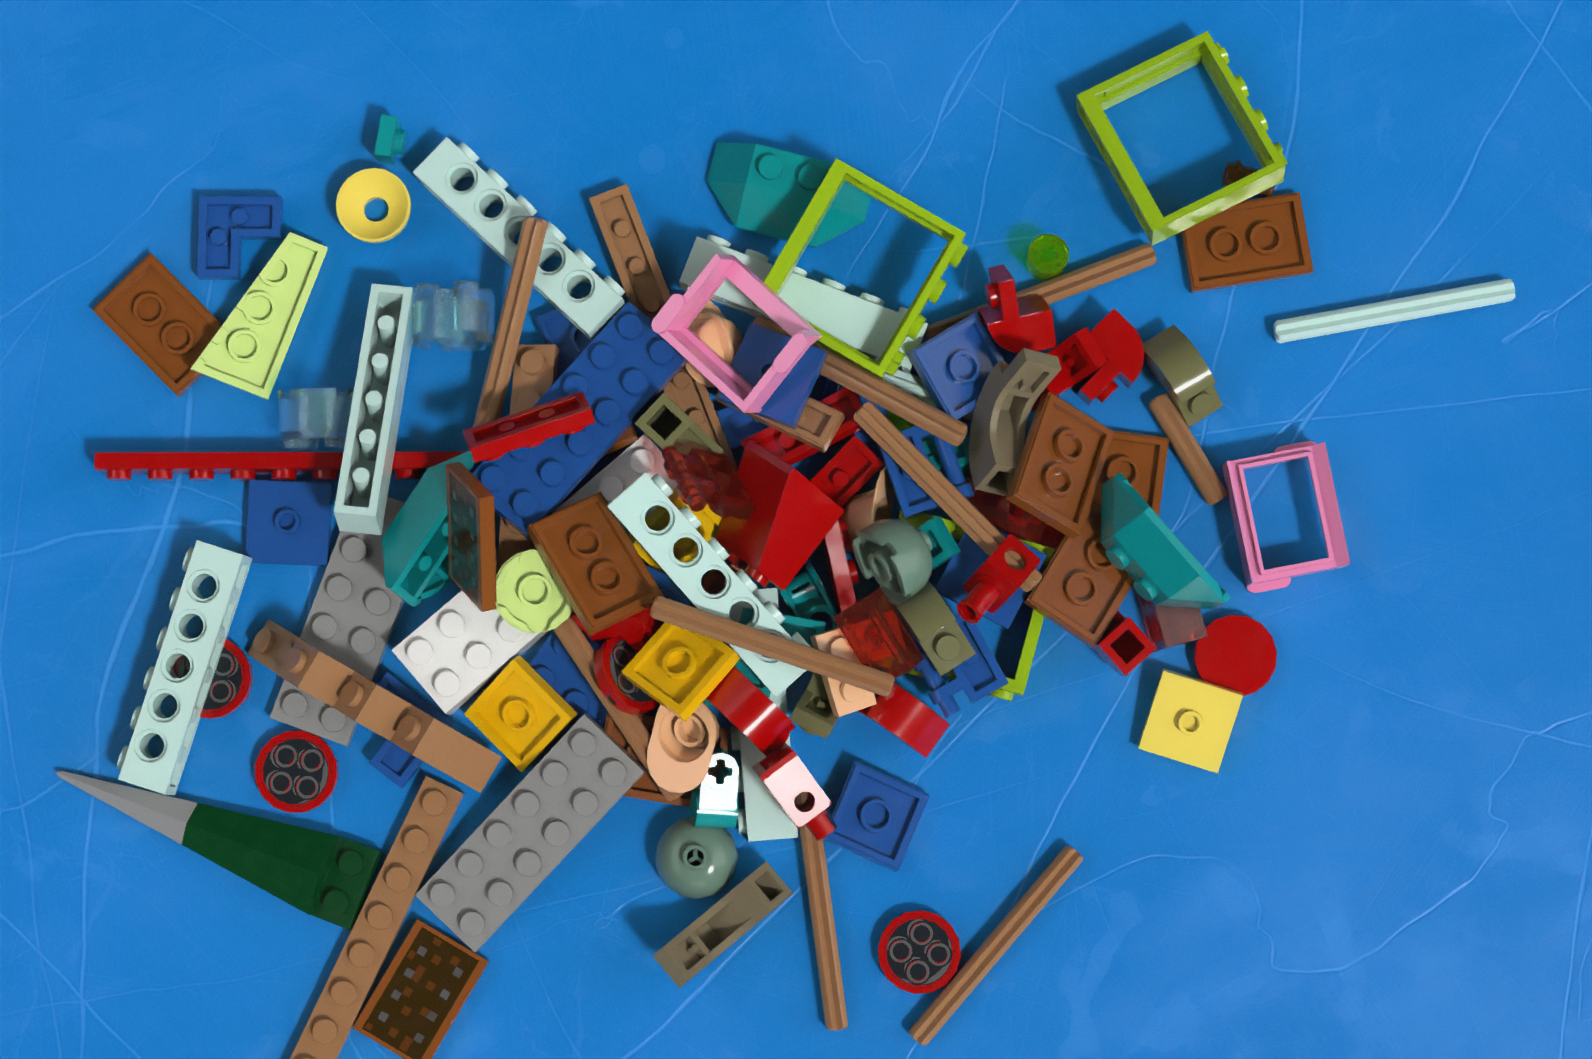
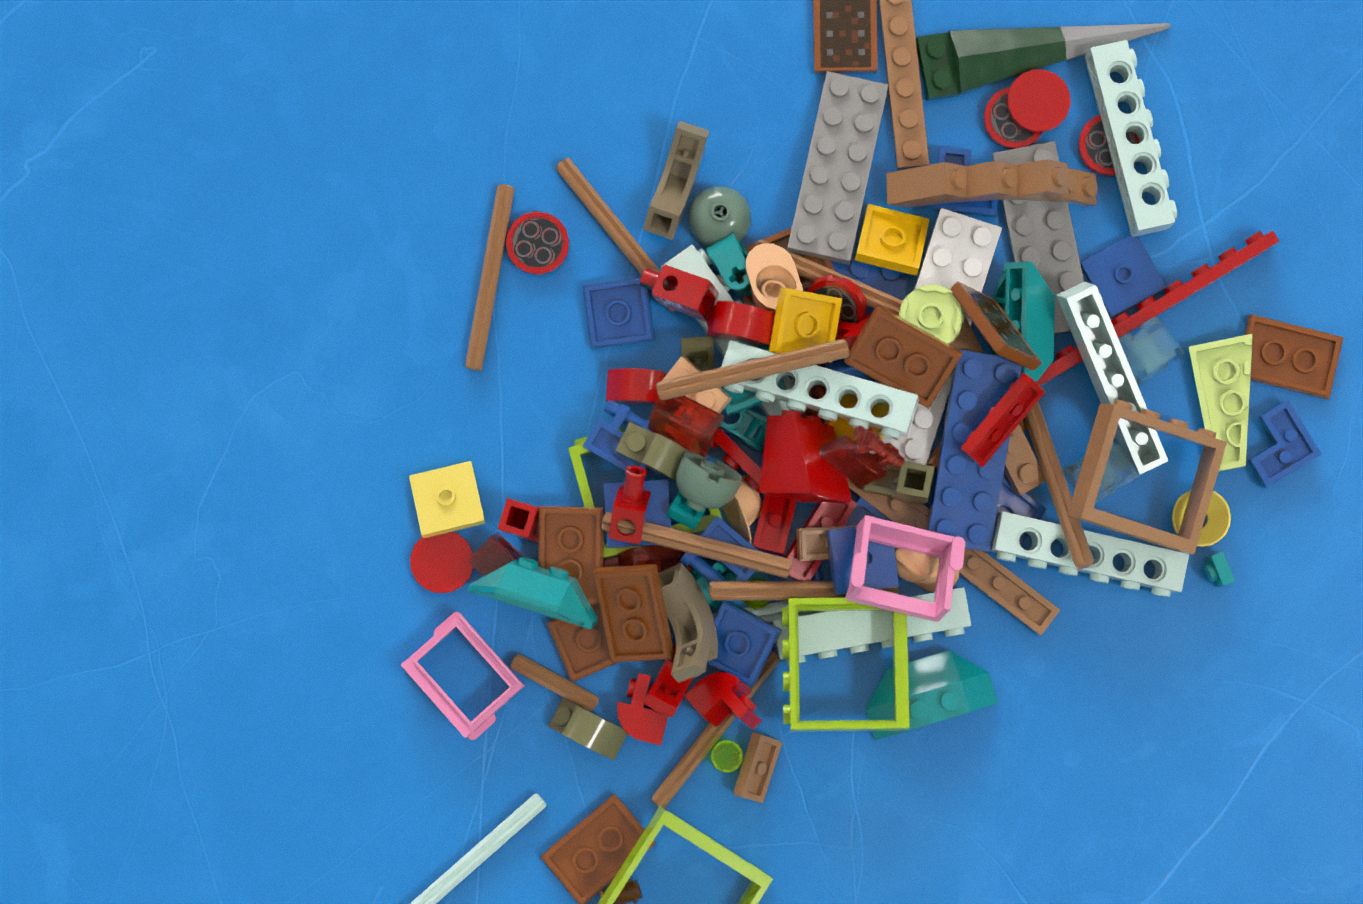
camera: 150 degrees right, 0 degrees up
none -> medium nougat plate [733,732,783,804]
none -> red tile [1007,69,1071,133]
none -> medium nougat window [1067,399,1227,554]

